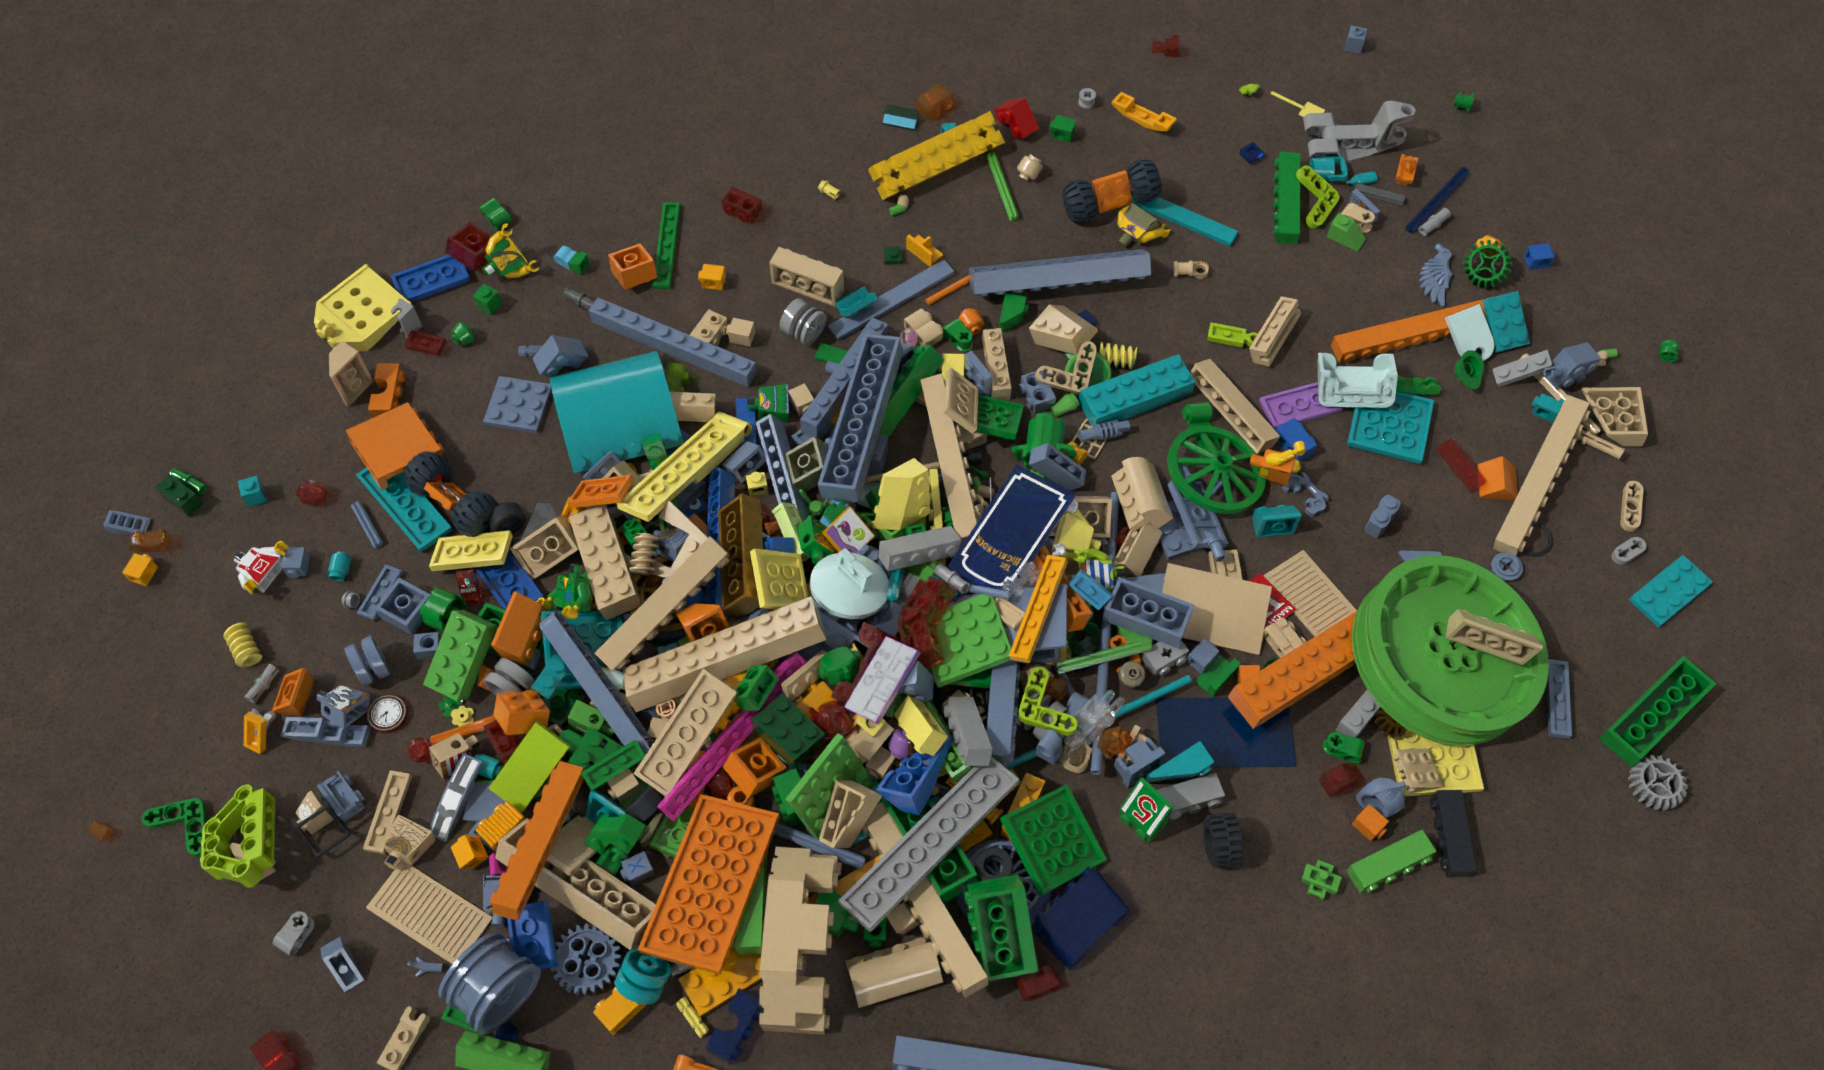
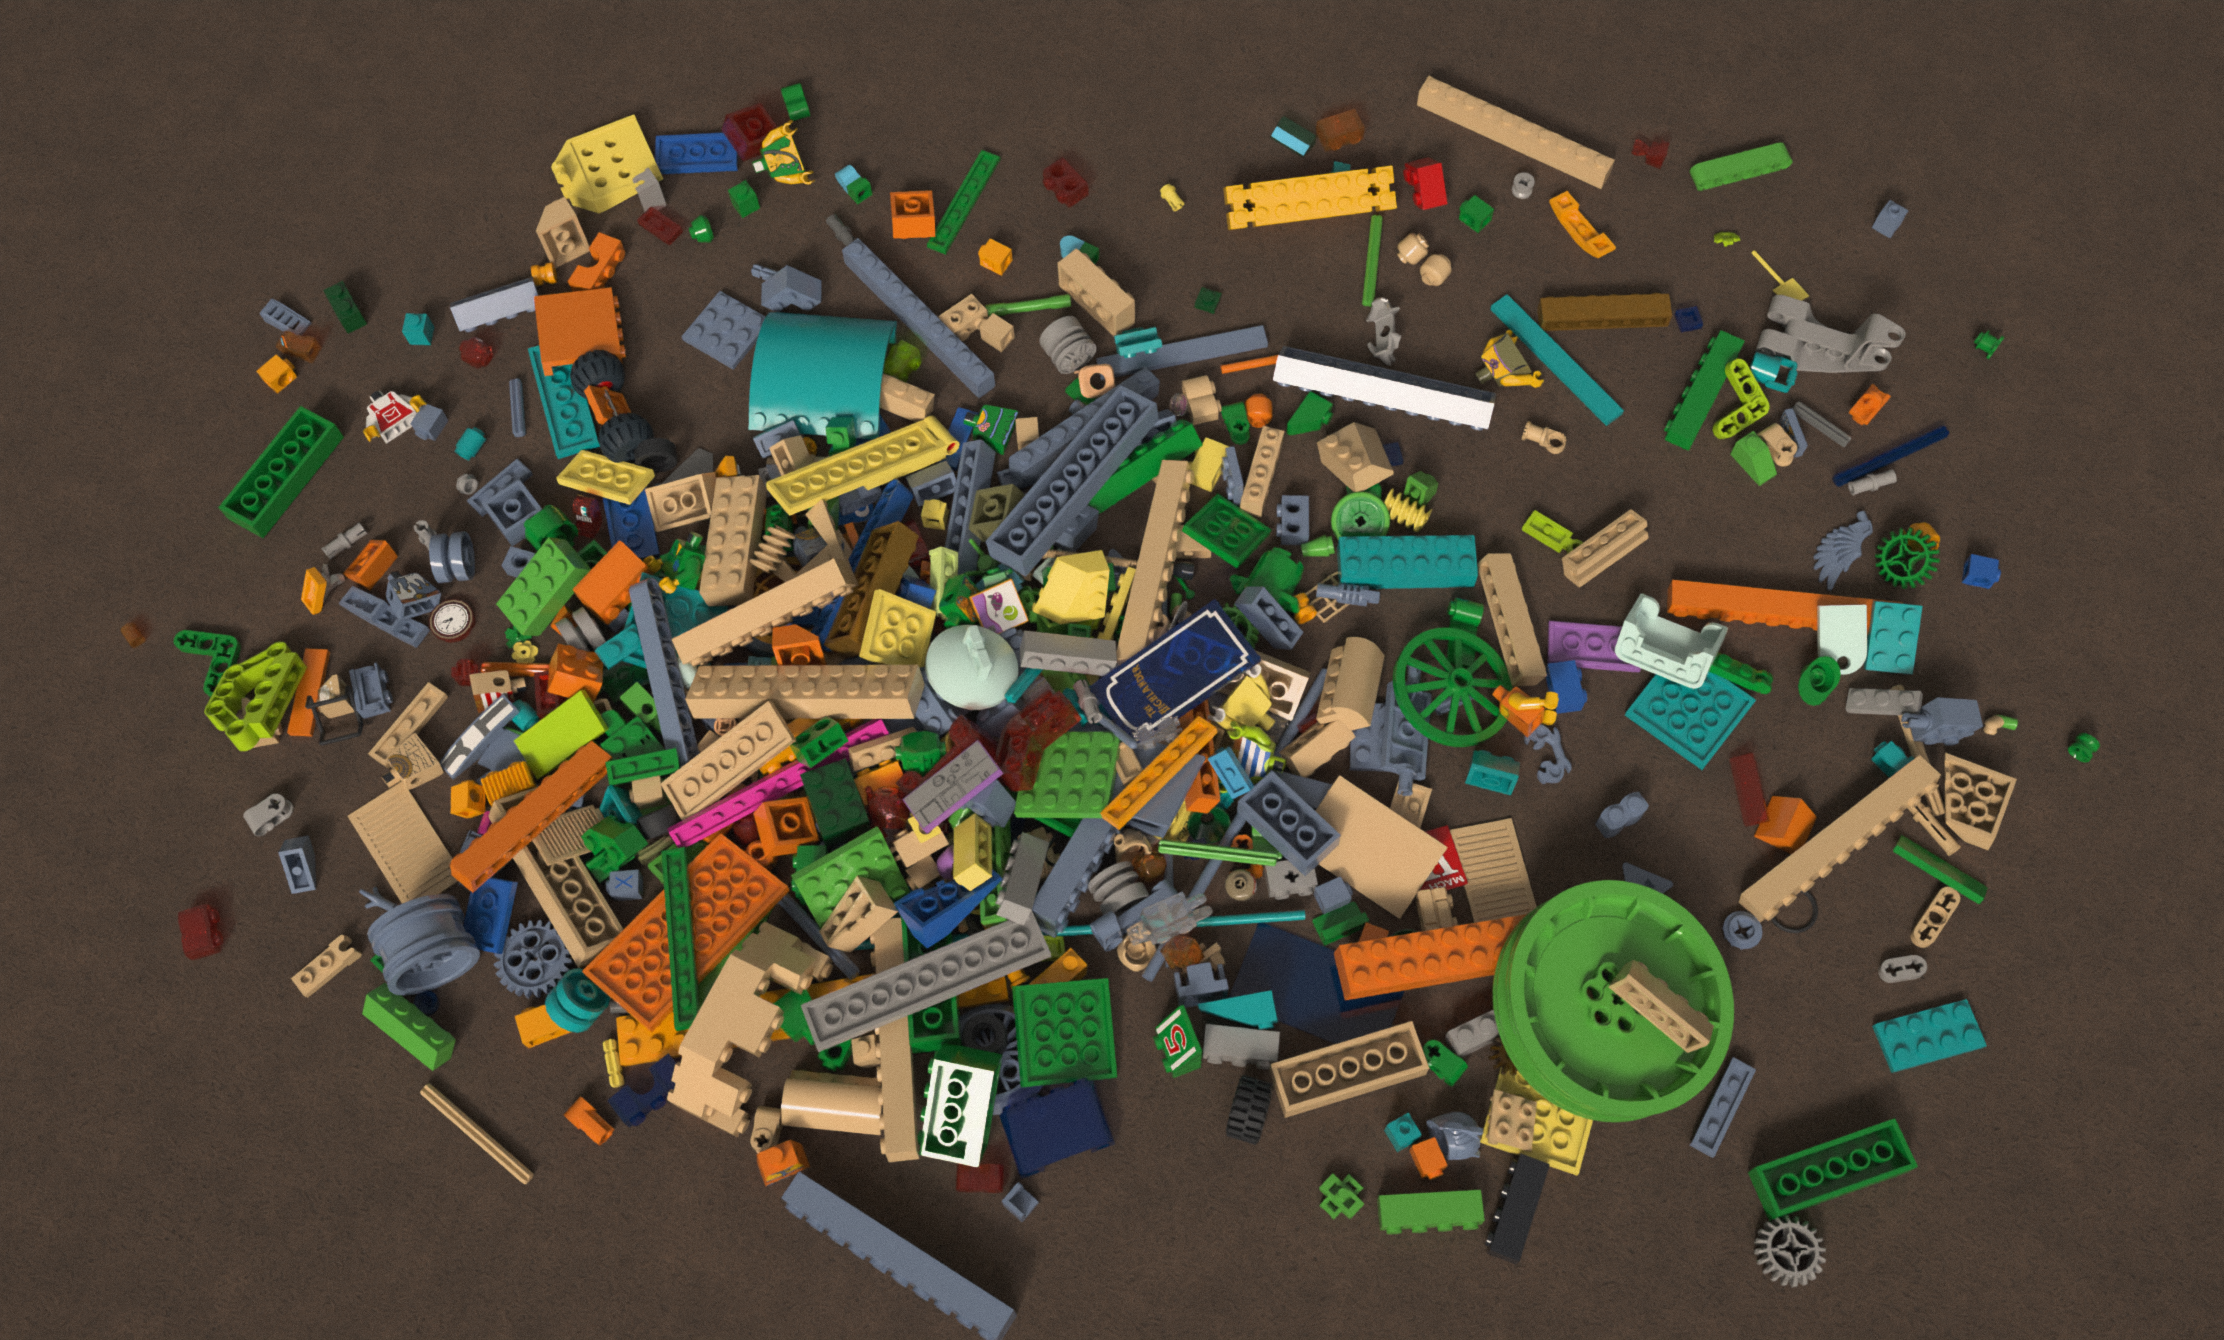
camera: 25 degrees right, 5 degrees up
green pin [169,467,207,495] -> none
light yellow piece [224,622,262,668] -> none
orange tile [568,475,635,508] -> none
arm [889,195,909,216] -> none
light orange panel [906,235,943,267] -> none
tan tile [944,368,979,434] -> none
lime beam [1018,666,1077,736] -> none
tan beam [1035,341,1097,394] -> none
black plate [1062,159,1162,223] -> none
clear red slope [1318,762,1365,798] -> none
teal piece [1346,171,1378,185] -> none
none -> green brick [218,406,344,538]
none -> orange tile [287,649,330,737]
none -> light grey pin [414,520,437,550]
none -> brick [450,277,540,332]
none -> light orange wheel [531,262,557,286]
none -> green tile [661,847,700,1031]
none -> tan piece [750,1106,783,1153]
none -> orange torso [757,1140,810,1186]
none -> bright green piece [985,294,1071,318]
none -> sand blue panel [1002,1182,1039,1222]
none -> leg [1060,236,1099,264]
none -> light nougat piece [1074,364,1115,398]
none -> tan brick [1269,1021,1429,1118]
none -> light grey piece [1366,297,1401,366]
none -> teal brick [1384,1113,1422,1152]
none -> bright green slope [1403,471,1439,509]
none -> tan brick [1417,76,1615,189]
none -> tan head [1420,254,1452,286]
none -> pearl gold brick [1537,293,1672,331]
none -> bright green beam [1689,143,1793,191]
none -> green tile [1893,835,1988,904]

